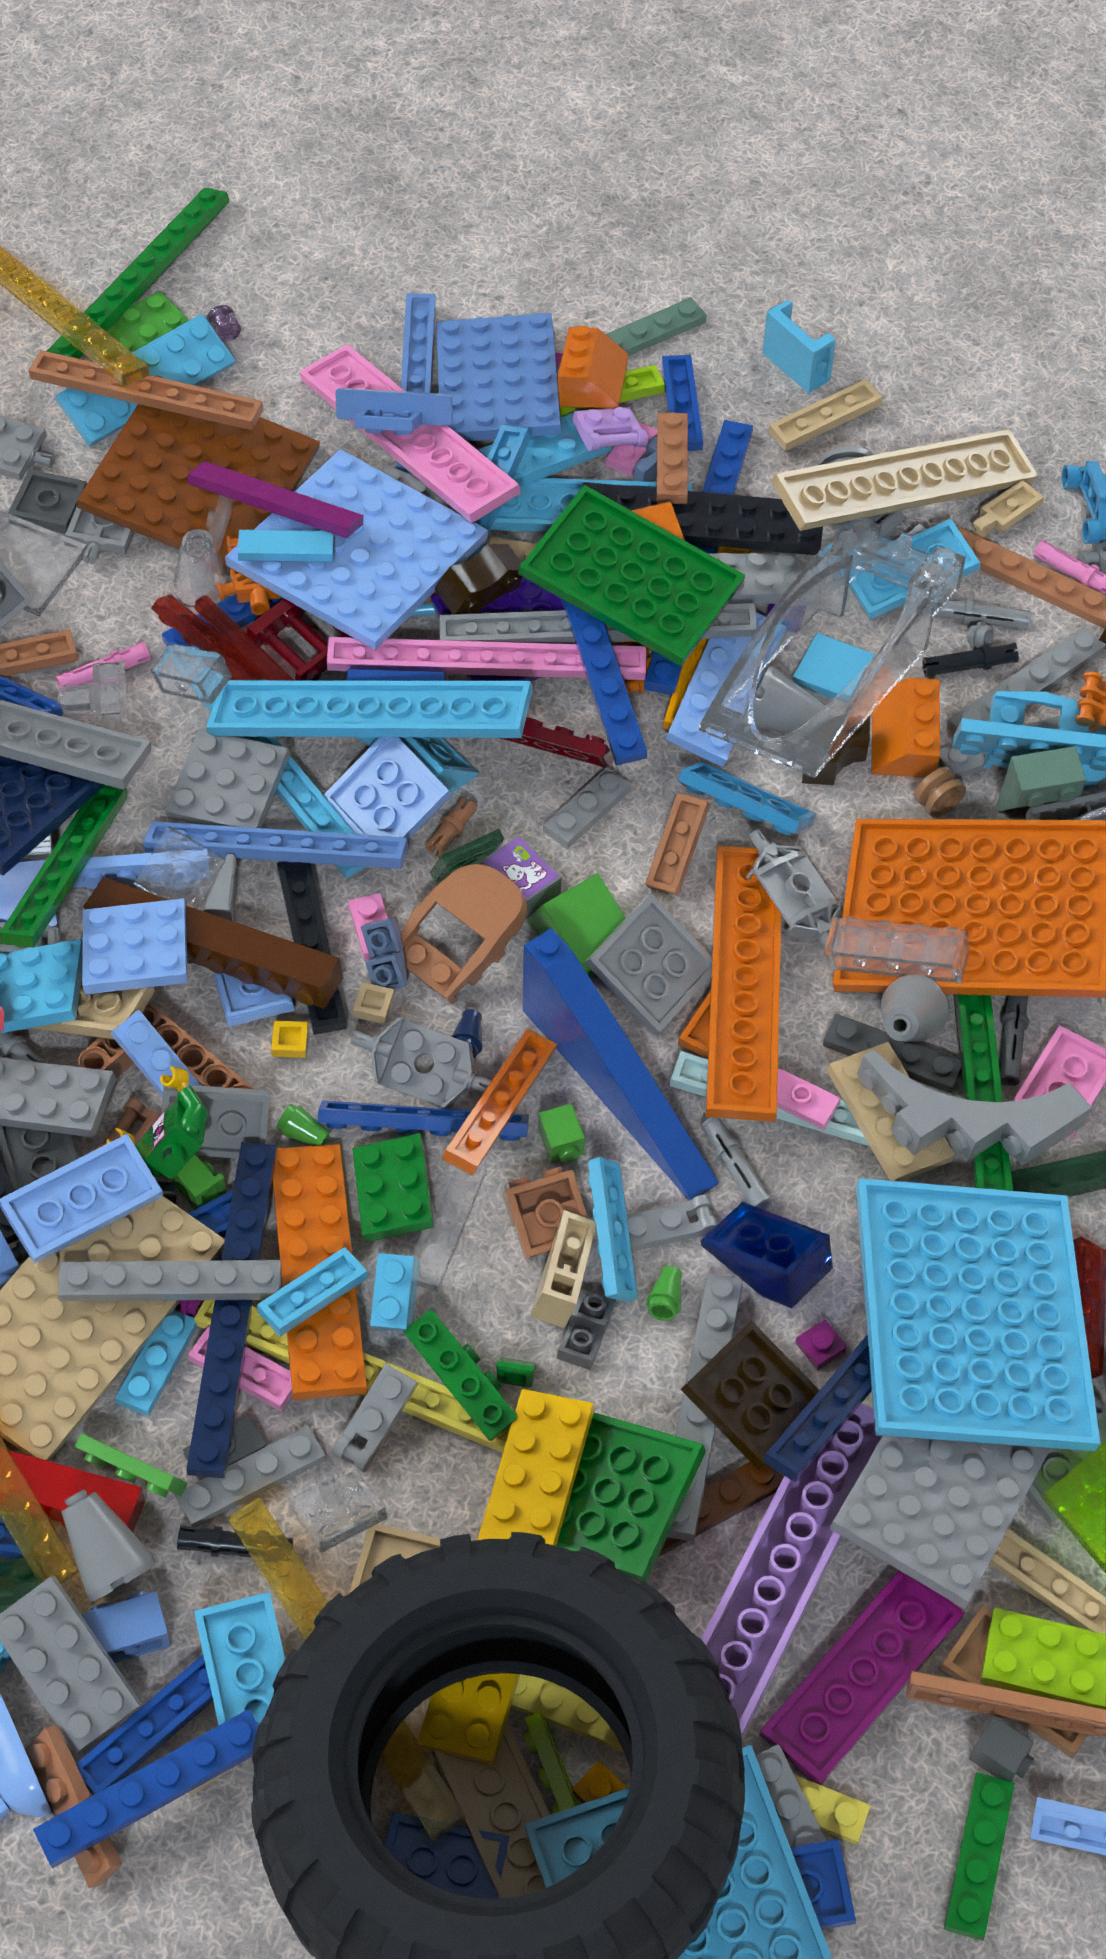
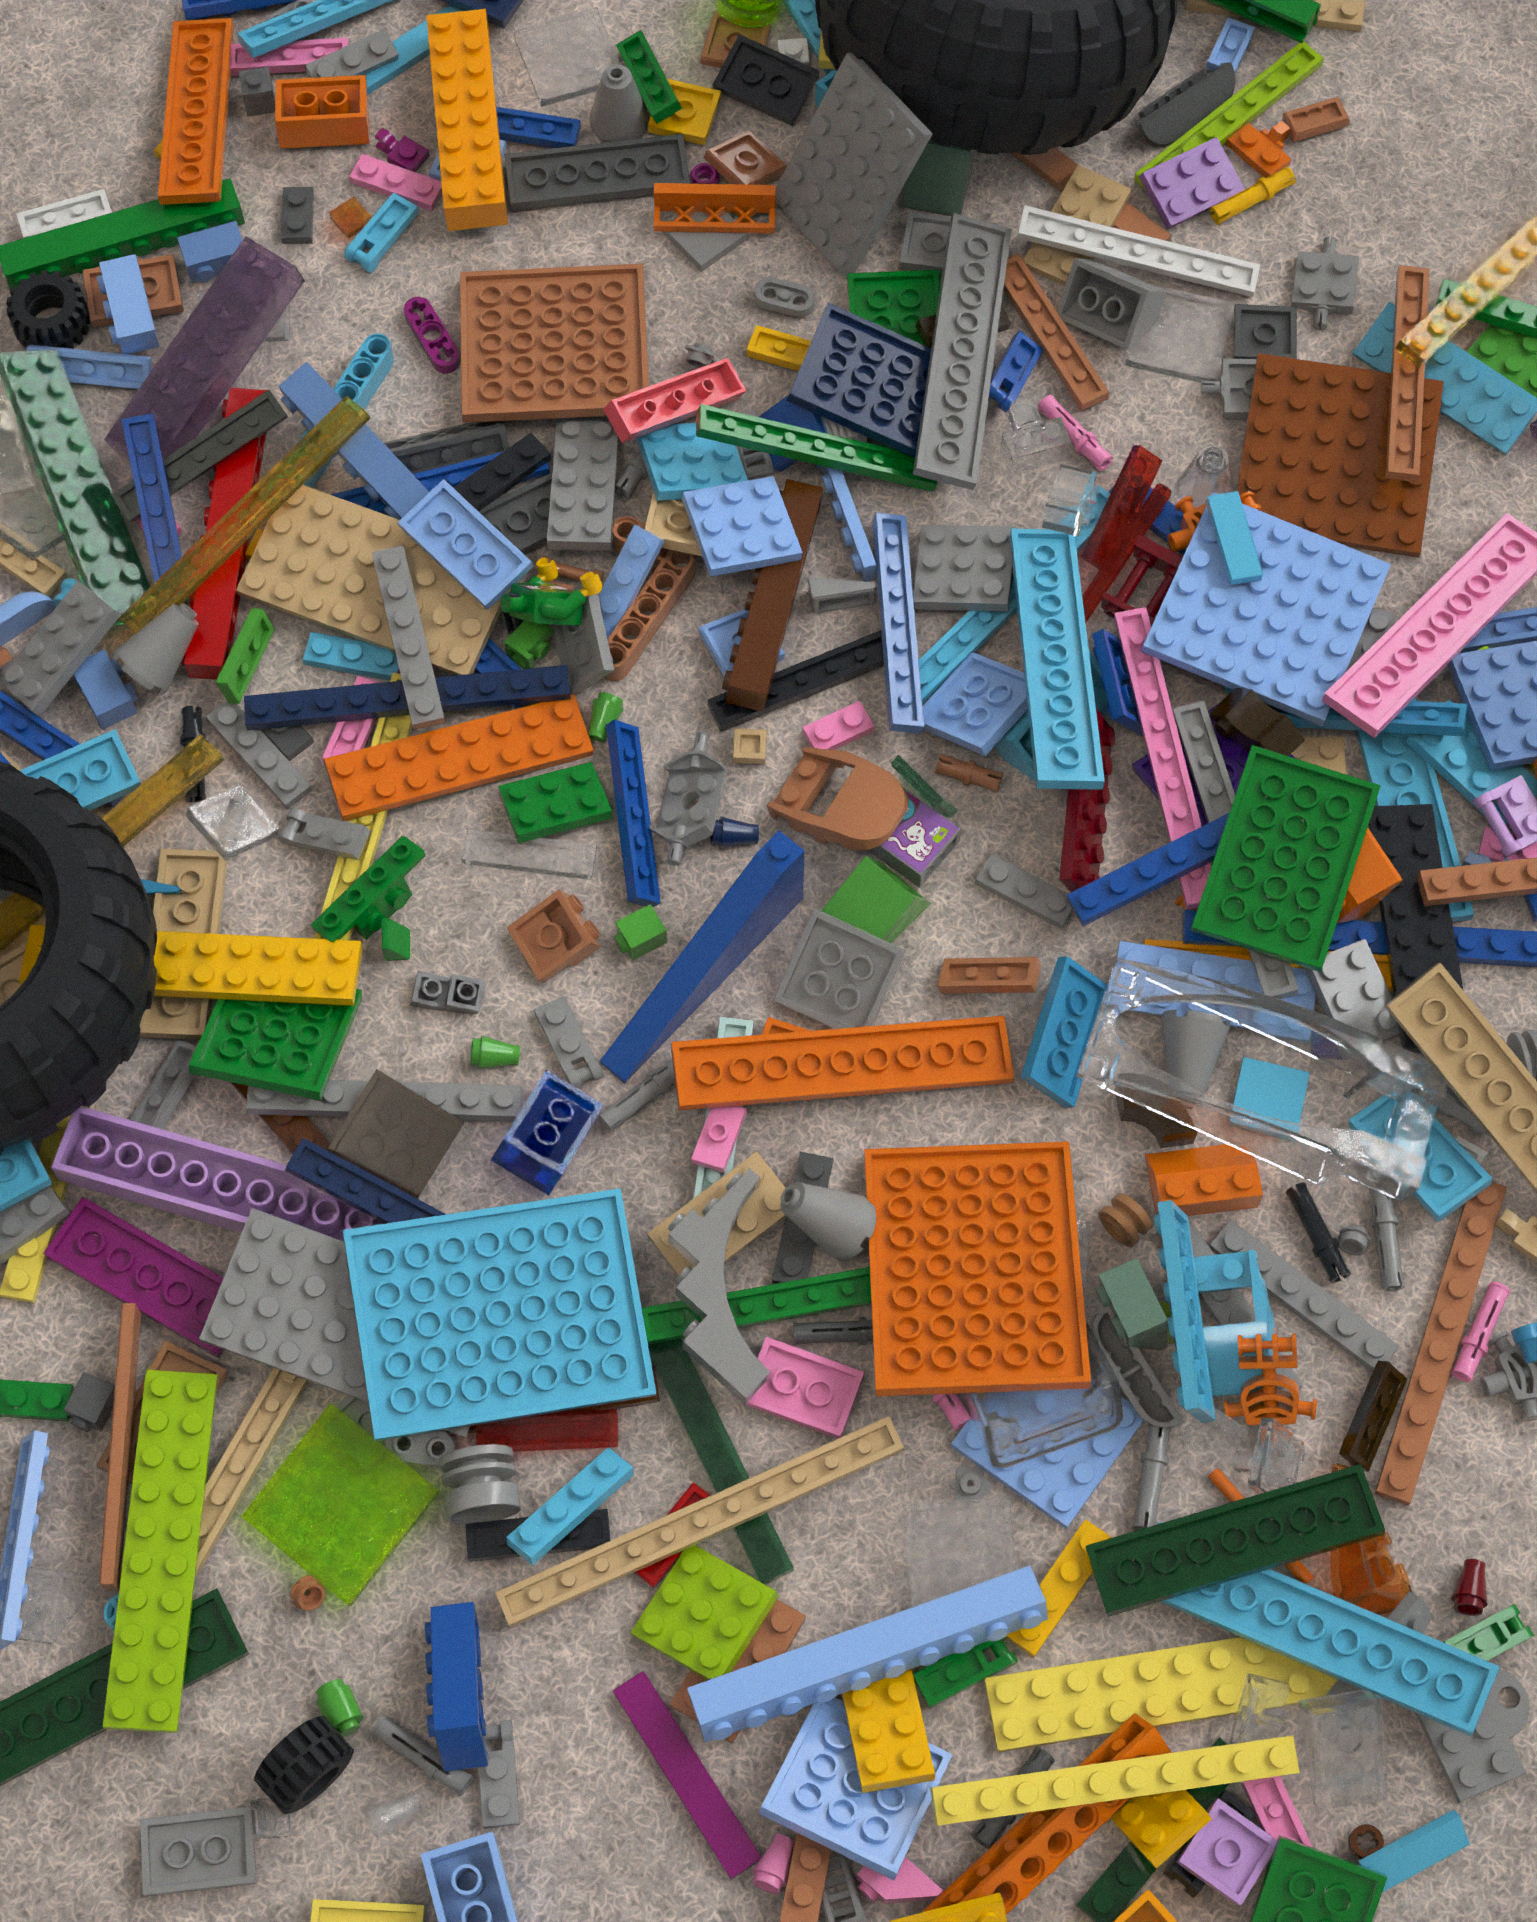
camera: 80 degrees right, 10 degrees up
clear plate [134,826,226,909] -> none
magenta tile [188,461,364,538] -> none
clear plate [206,495,233,556] -> none
medium azure plate [257,1247,367,1337] -> none
yellow plate [271,1021,309,1058] -> none
medium blue bracket [335,388,453,435] -> none
sand blue slope [361,916,407,989] -> none
medium azure brick [370,1253,420,1332] -> none
orange plate [442,1028,557,1176] -> none
tan slope [530,1210,596,1328] -> none
medium azure plate [588,1157,638,1302] -> none
light grey plate [746,829,841,955] -> none
magenta plate [795,1320,847,1370] -> none
clear brick [825,917,970,983] -> none

